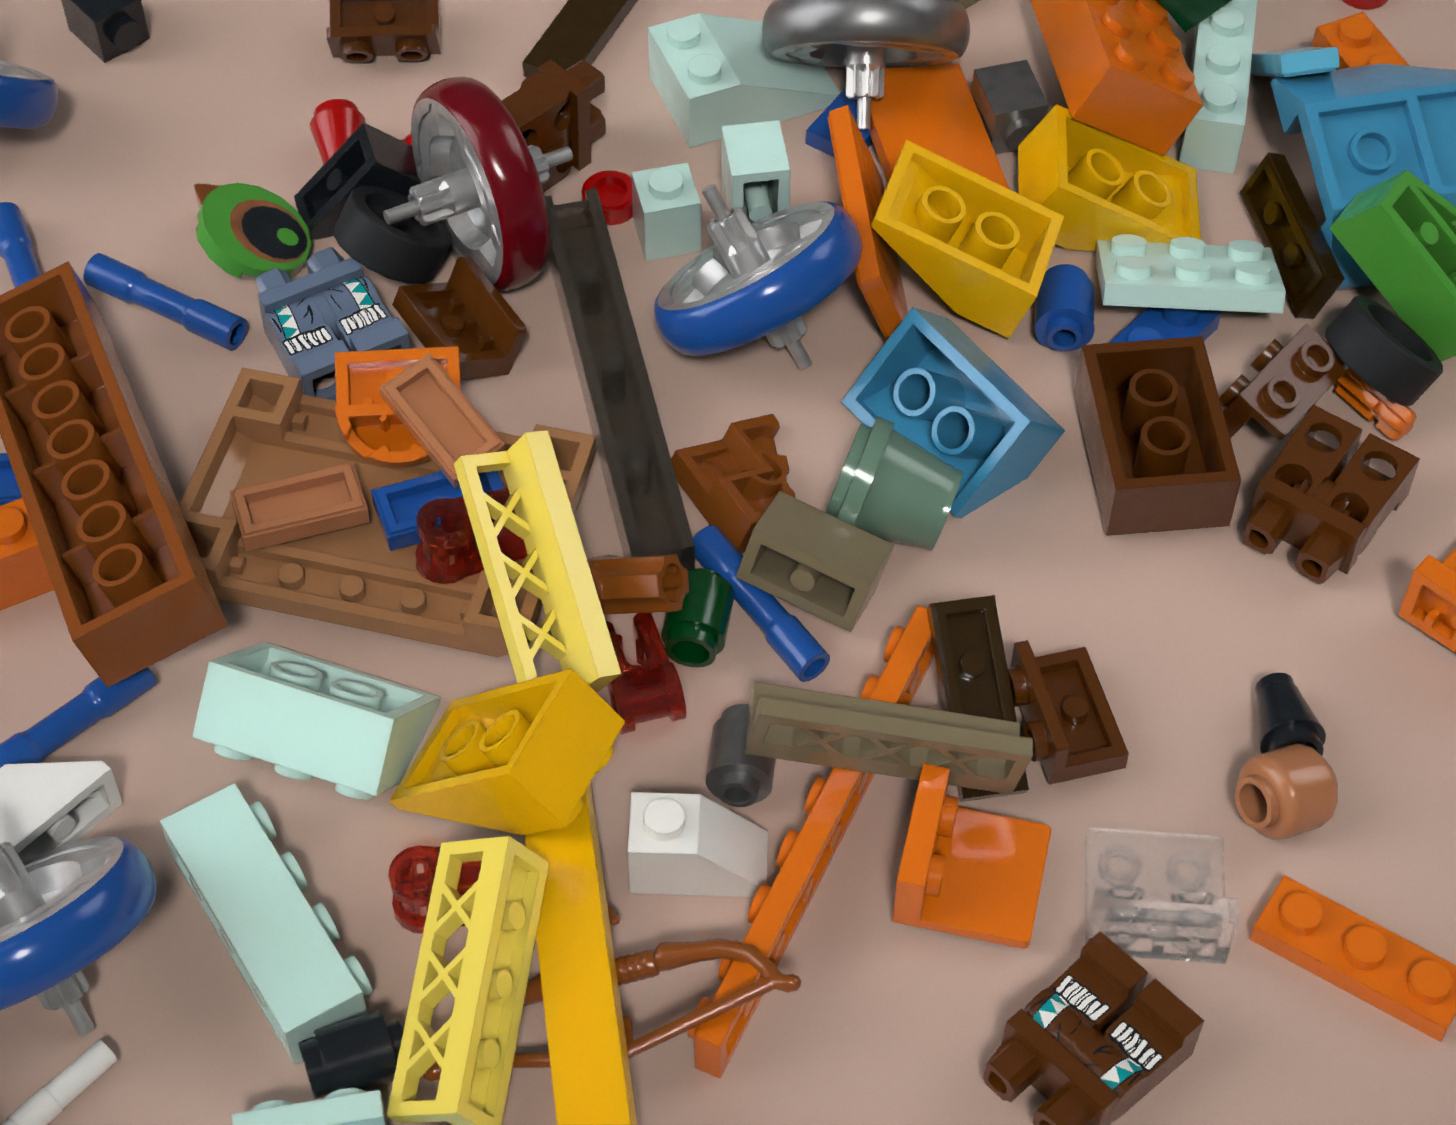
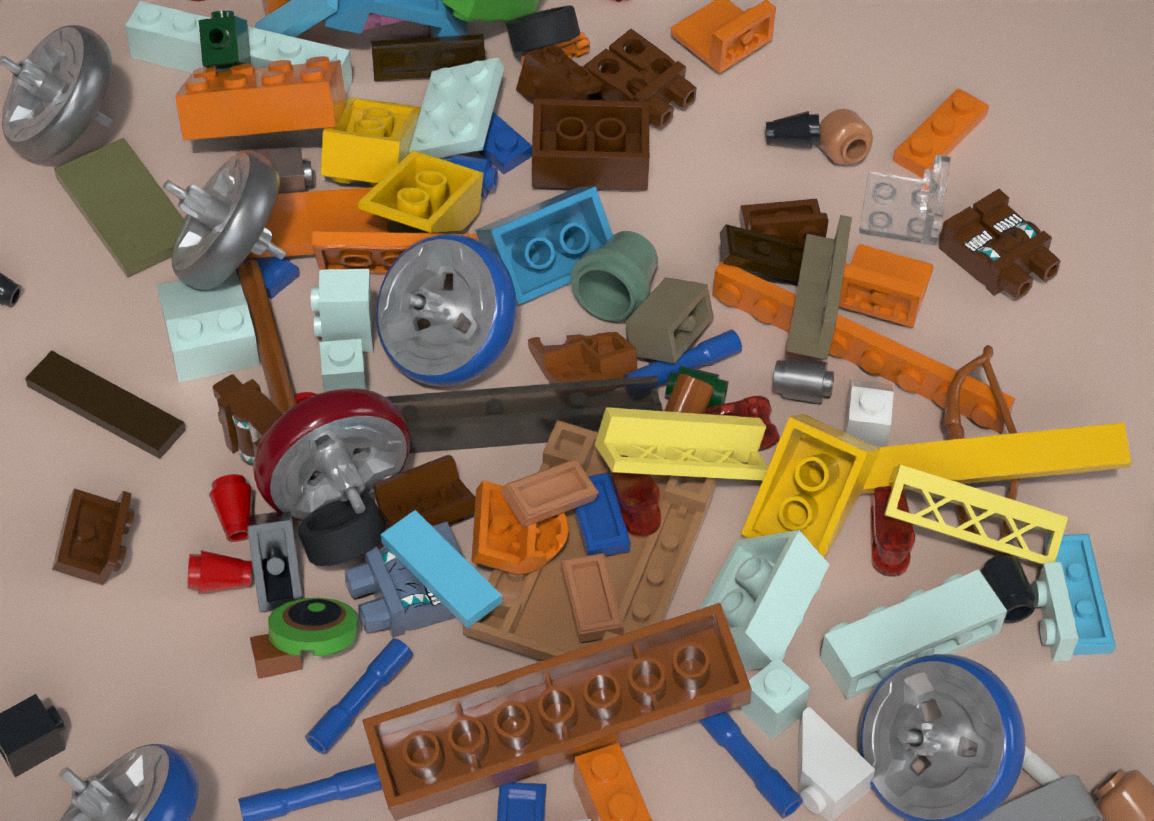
camera: 85 degrees left, 0 degrees up
none -> dark orange axle [237,259,297,413]
none -> medium azure tile [381,510,502,629]
none -> light aqua brick [741,657,810,741]

